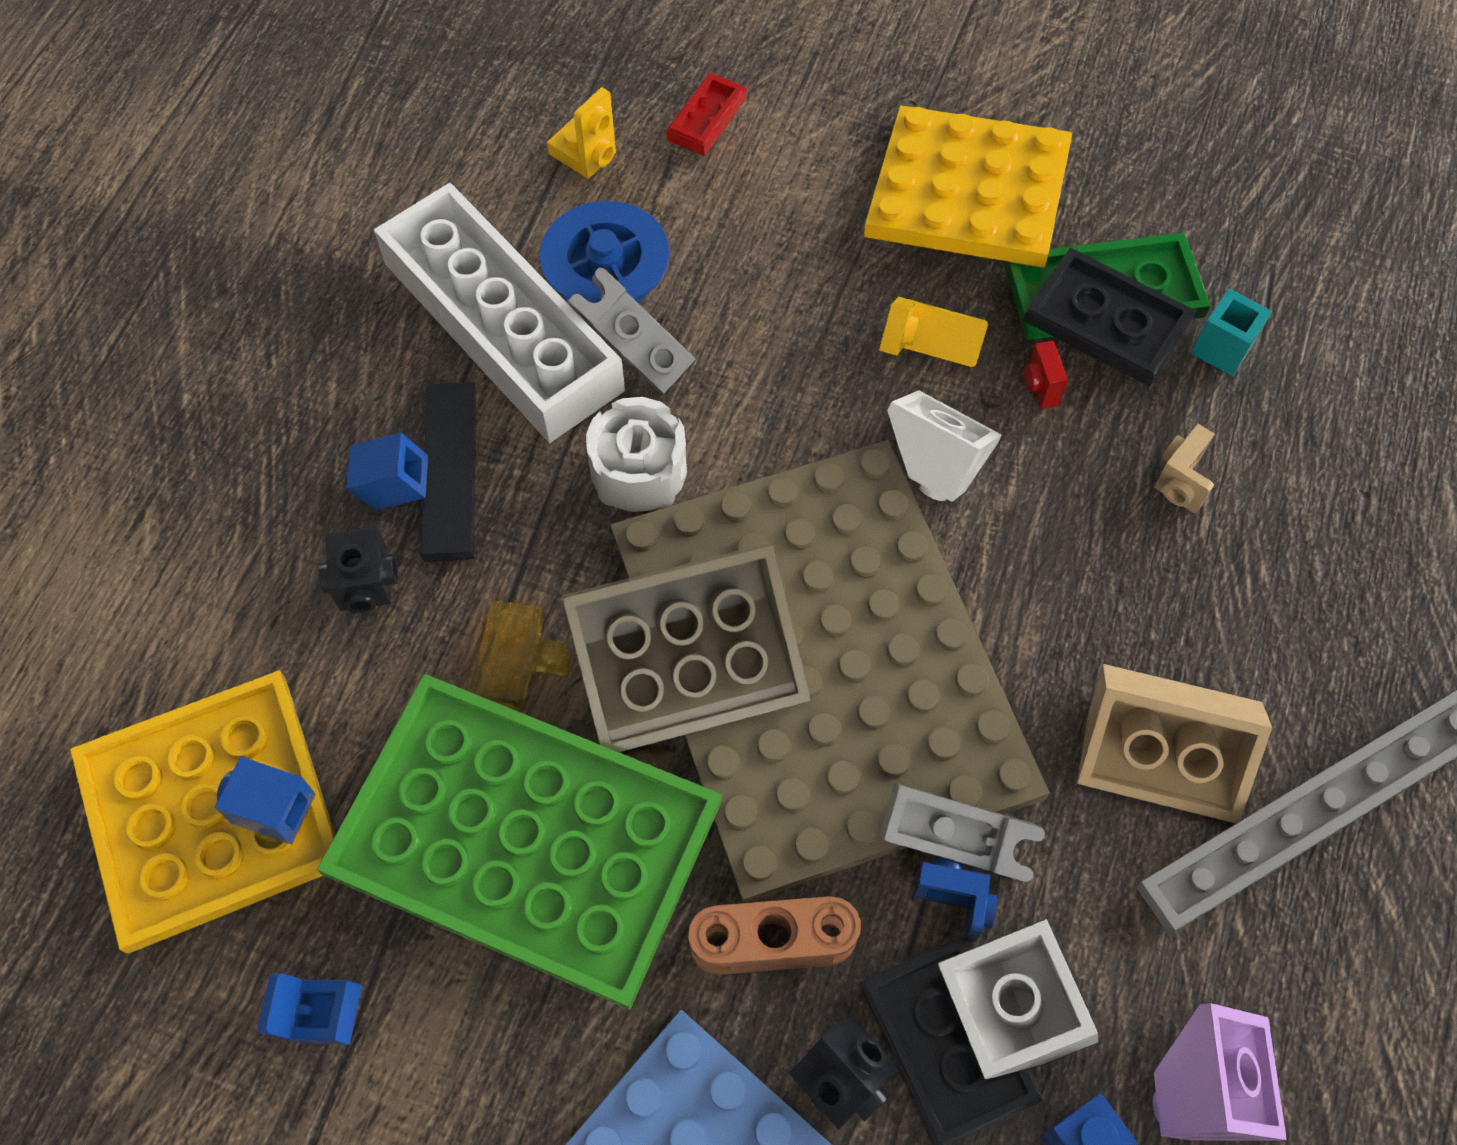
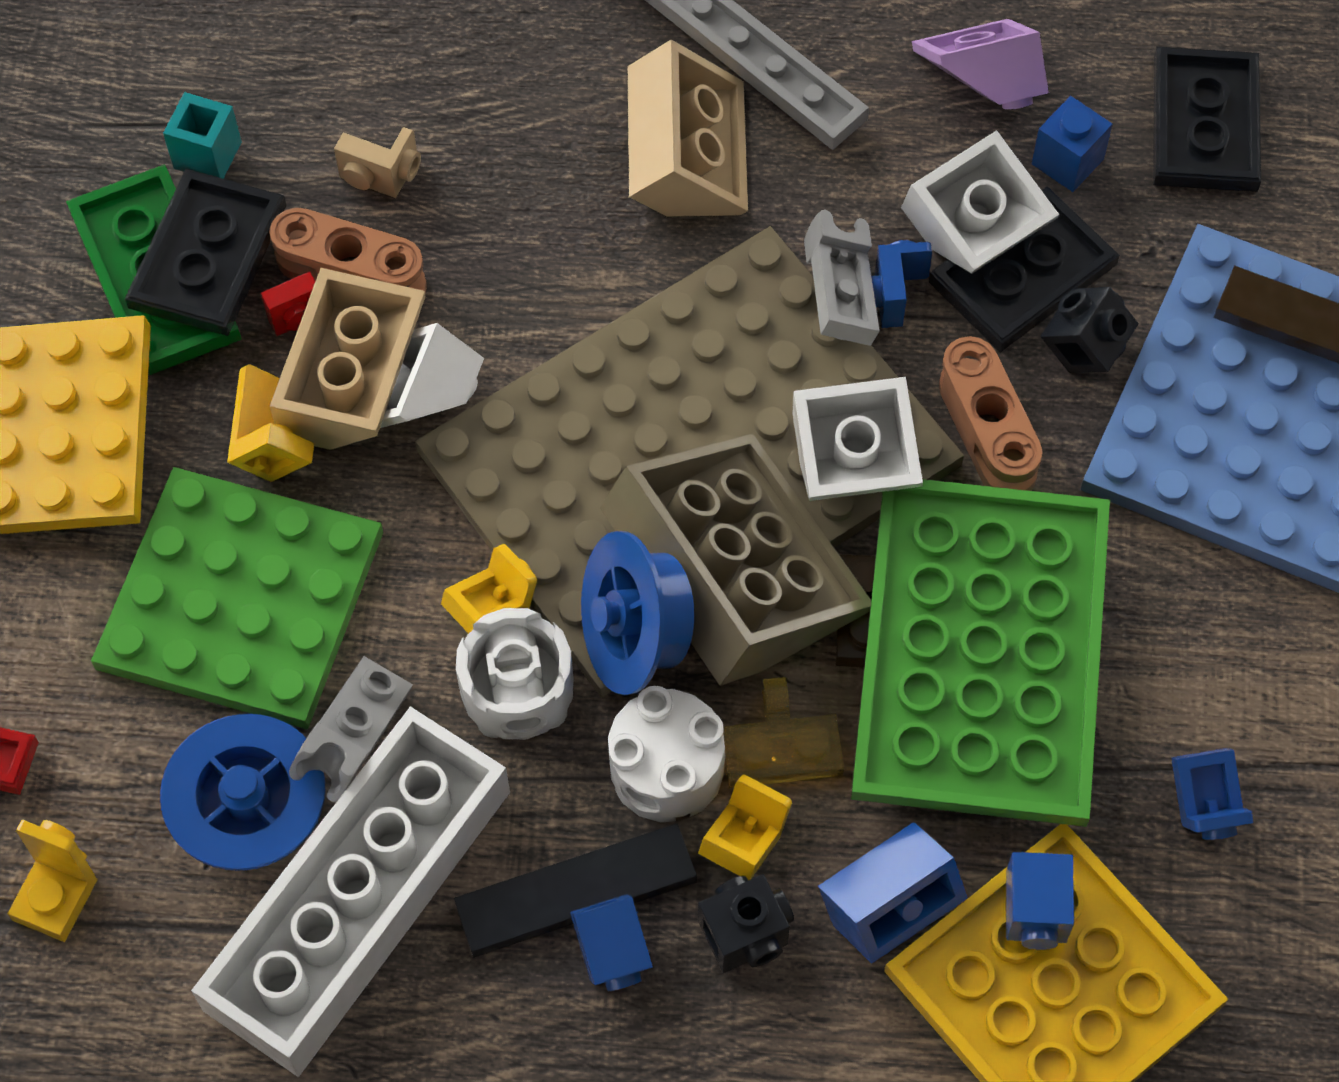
camera: 105 degrees left, 0 degrees up
none -> bright green plate [91,467,383,729]
none -> nougat piece [269,208,427,294]
none -> tan slope [270,268,426,450]
none -> yellow bracket [441,544,537,634]
none -> blue wheel [581,531,694,695]
none -> white brick [608,686,725,823]
none -> yellow bracket [698,775,792,880]
none -> white slope [792,377,923,501]
none -> blue brick [818,822,968,964]

